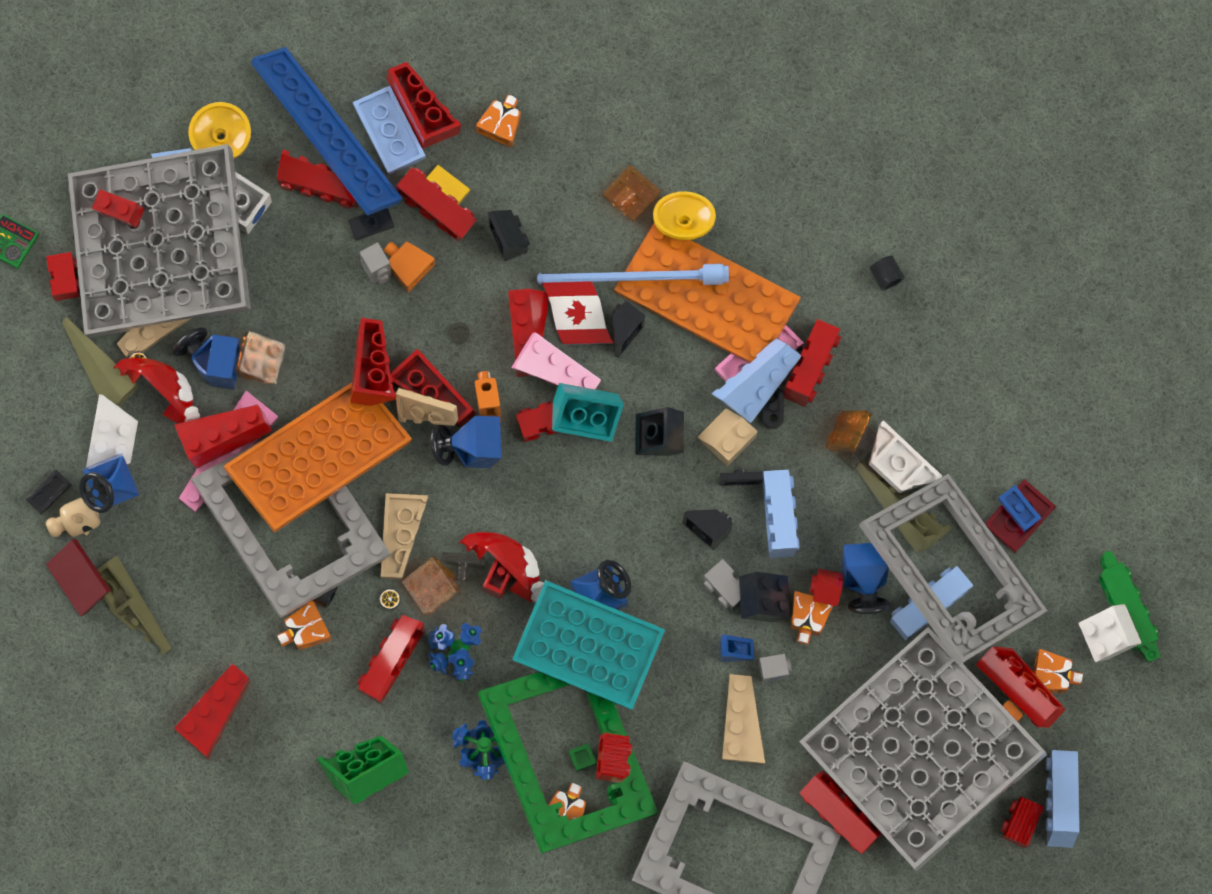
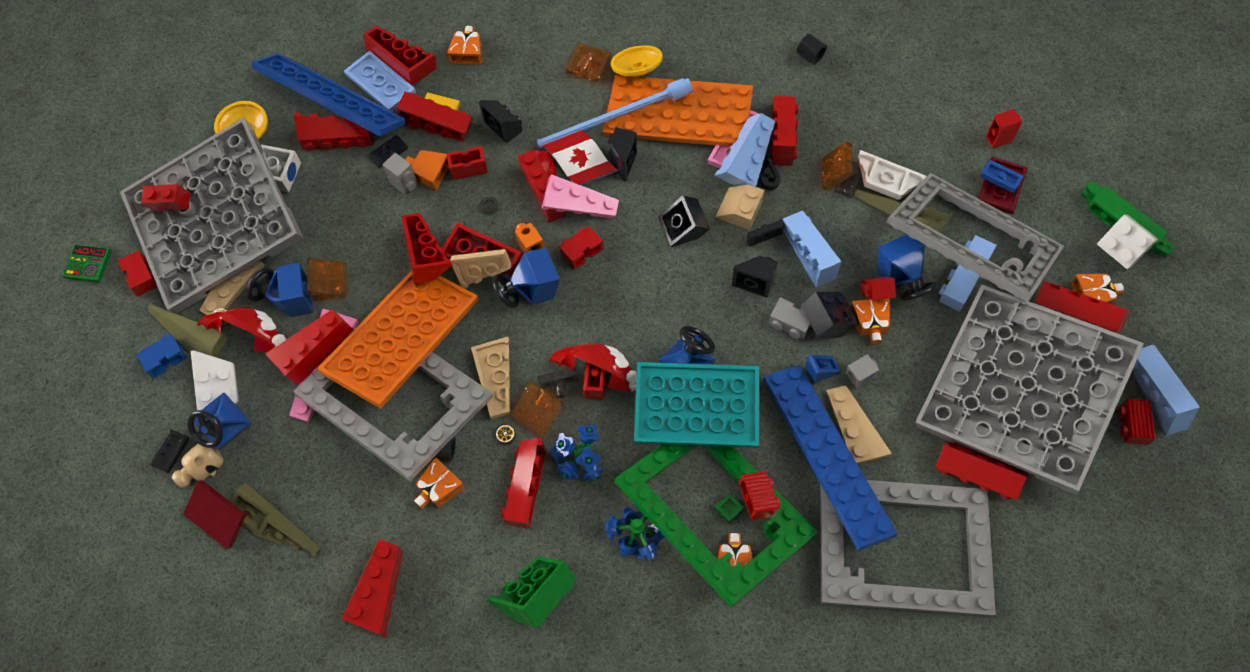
camera: 10 degrees left, 10 degrees down
teal slope [552,383,624,442] -> none
none -> blue brick [136,334,188,379]
none -> red brick [446,146,488,180]
none -> blue plate [763,365,898,551]
none -> red brick [986,109,1022,149]

